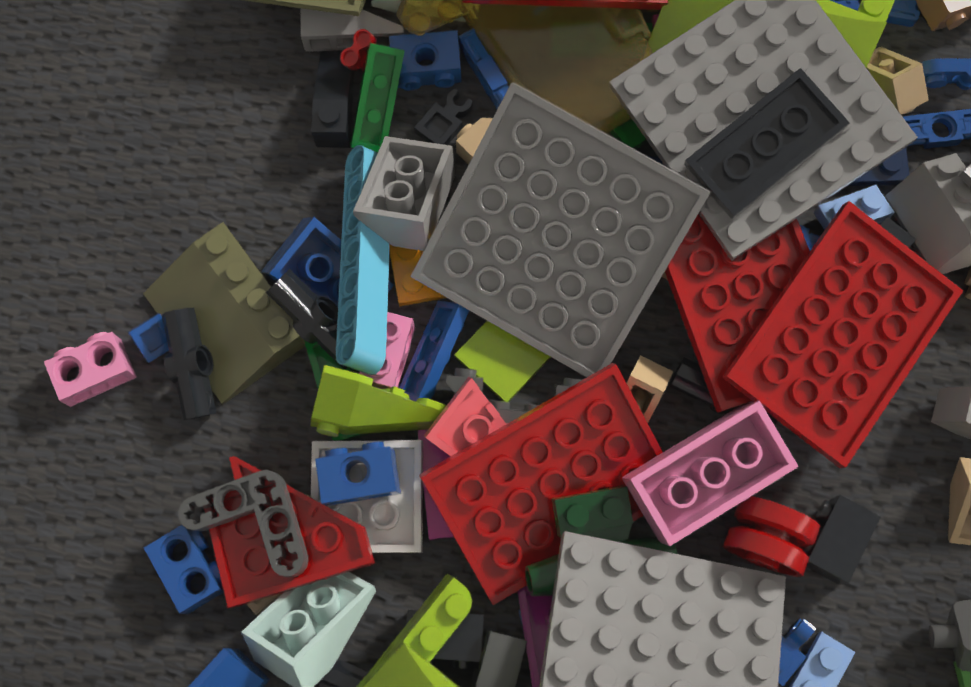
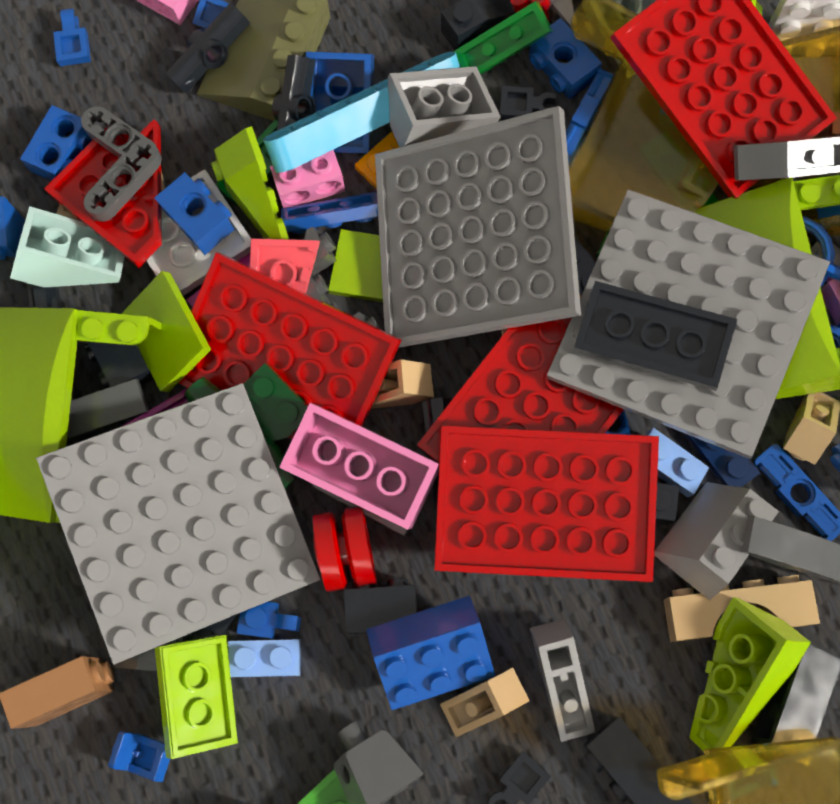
camera: 60 degrees right, 0 degrees up
none -> blue plate [53,8,91,67]
none -> lime tile [122,271,211,392]
none -> blue brick [366,595,495,710]

